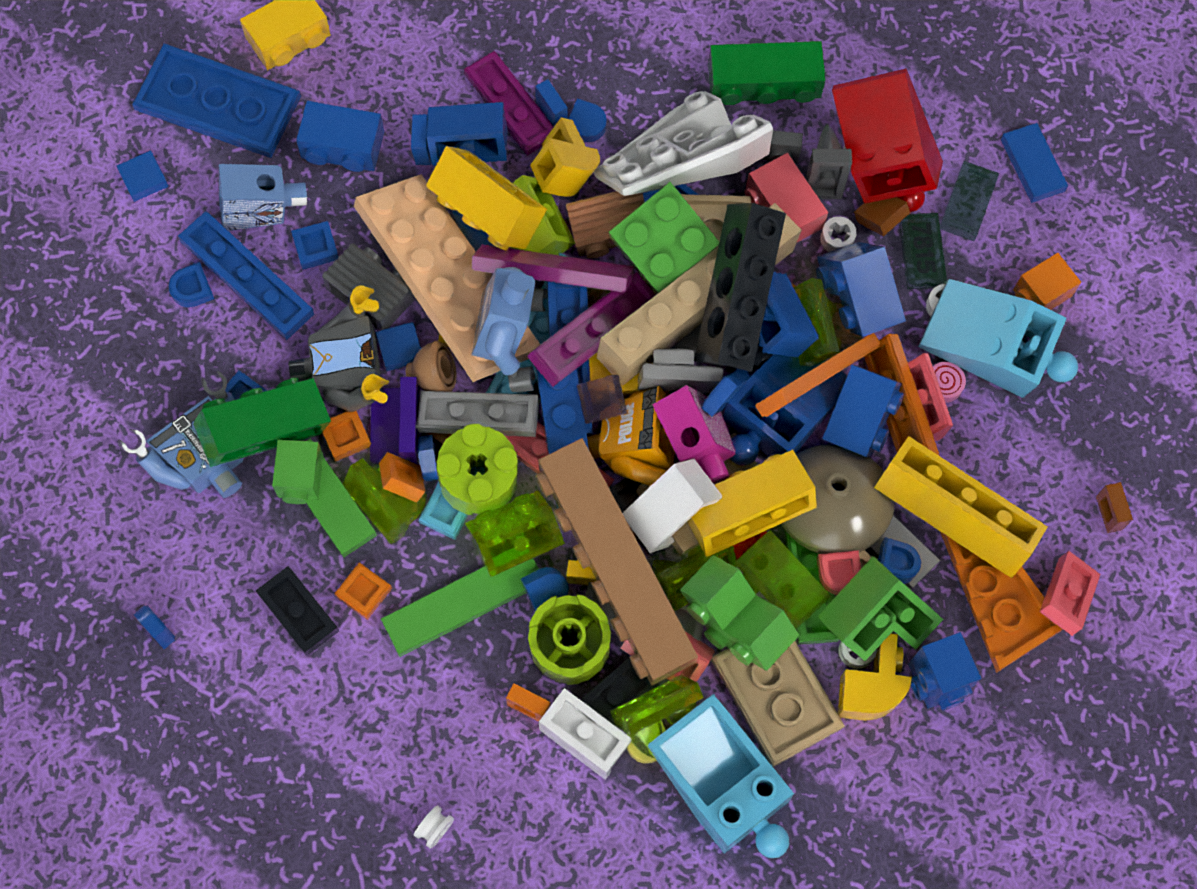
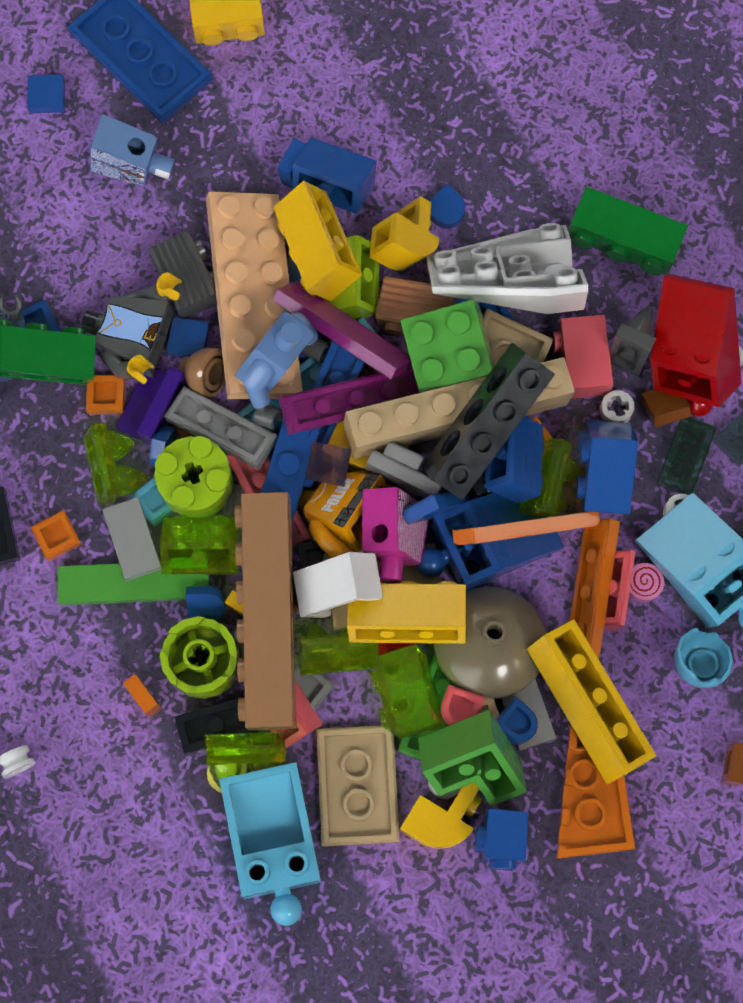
camera: 30 degrees right, 5 degrees up
blue tile [168,262,215,307] -> none
blue plate [178,211,315,340] -> none
bright green brick [272,440,323,504] -> none
blue tile [291,221,339,270] -> none
blue brick [296,101,384,172] -> none
bright green tile [306,438,377,558] -> none
orange tile [379,452,425,503] -> none
magenta tile [464,51,554,156] -> none
blue tile [535,79,568,126] -> none
white panel [539,688,632,780] -> none
bright green brick [680,555,799,671] -> none
dark grey plate [761,130,803,163] -> none
blue brick [822,365,904,457] -> none
coral plate [1040,551,1101,636] -> none
none -> light grey tile [102,497,162,581]
none -> medium azure hair [674,628,734,688]

